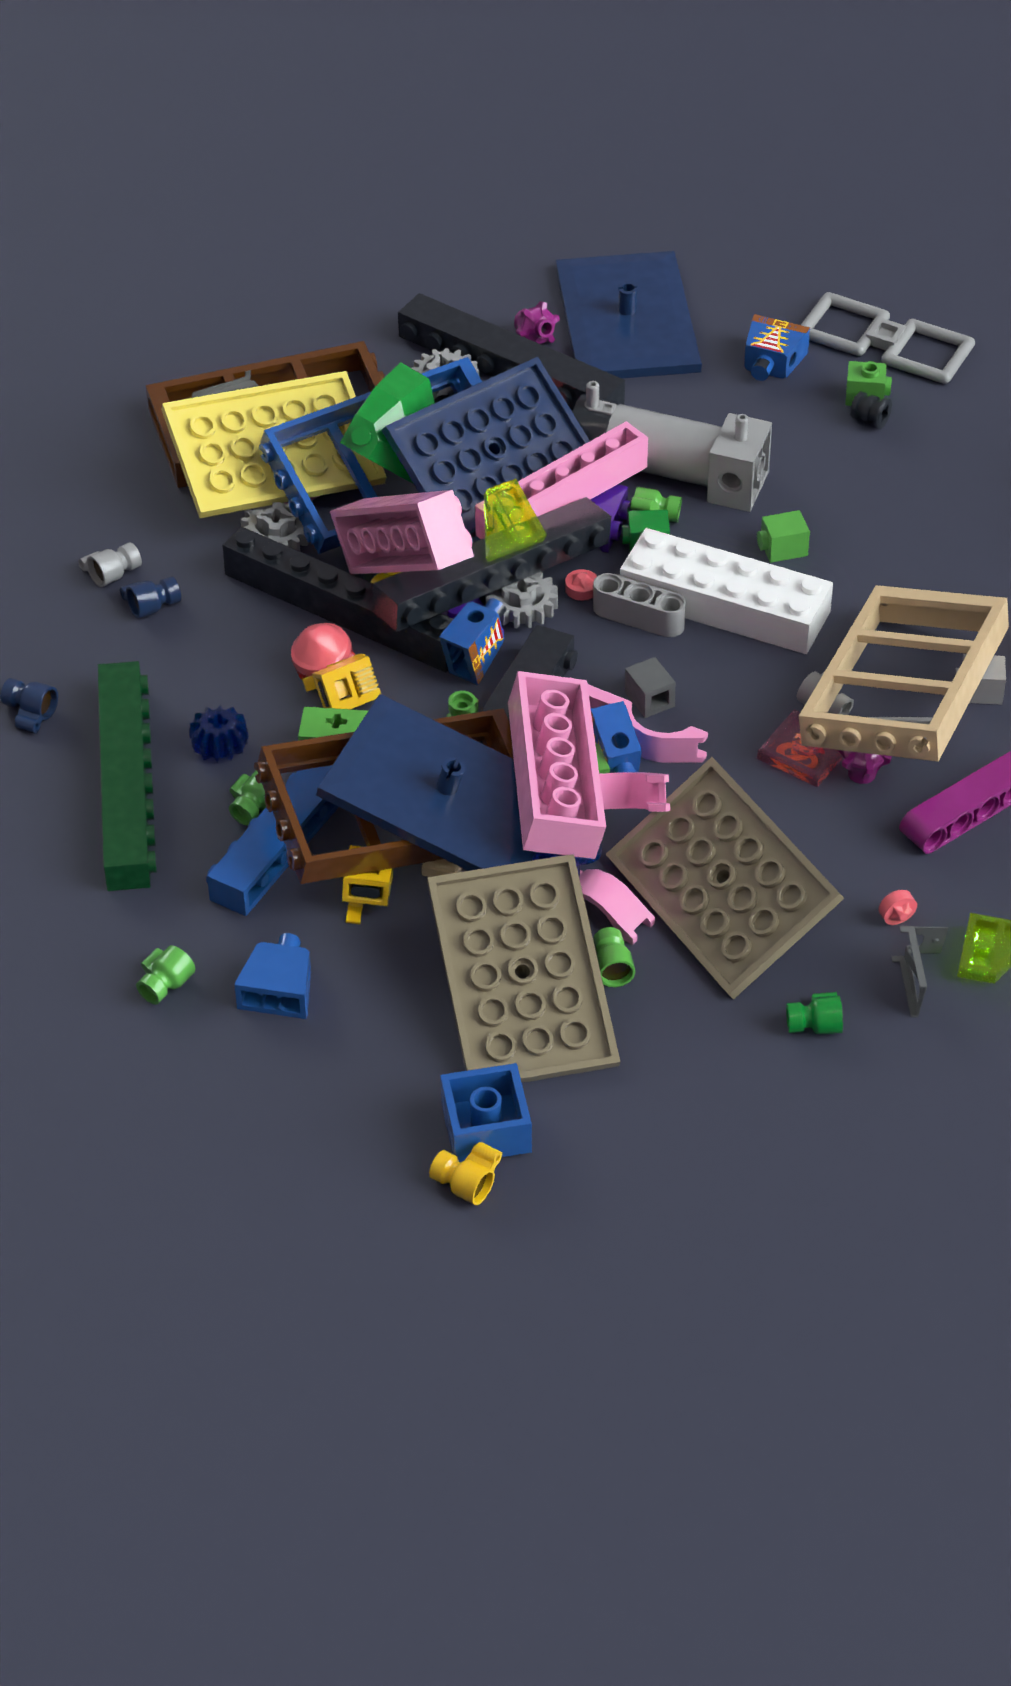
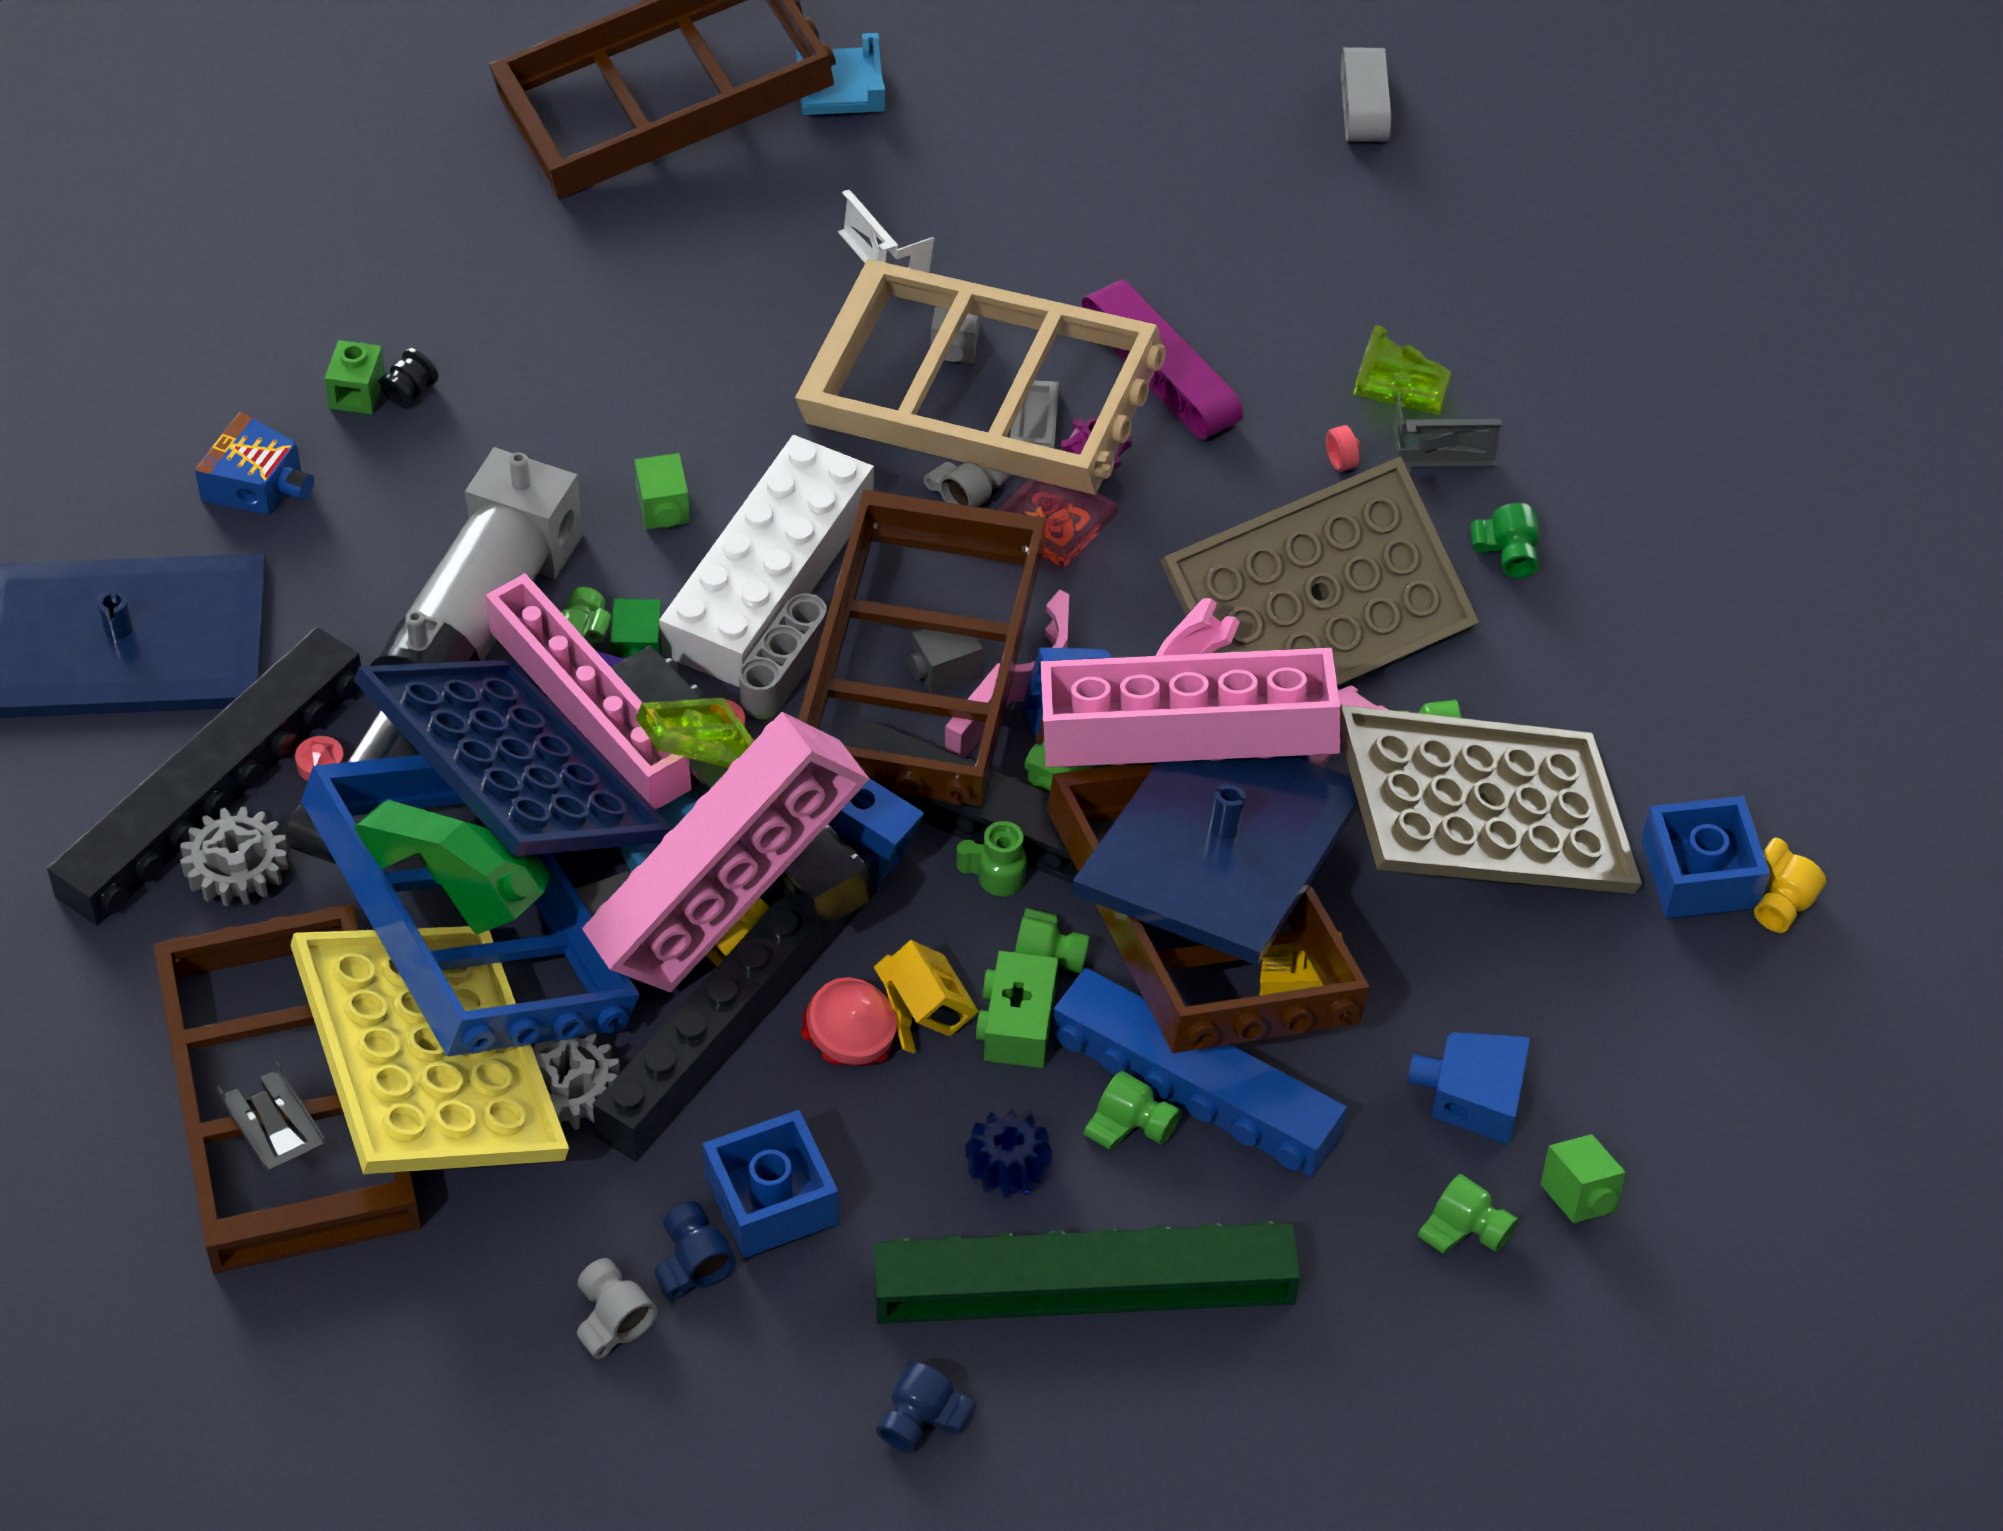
camera: 90 degrees left, 5 degrees up
magenta rock [514,301,560,344] -> none
light grey bar [801,292,975,384] -> none
none -> blue brick [702,1109,839,1259]
none -> reddish brown window [798,490,1045,807]
none -> bright green brick [1540,1134,1626,1223]

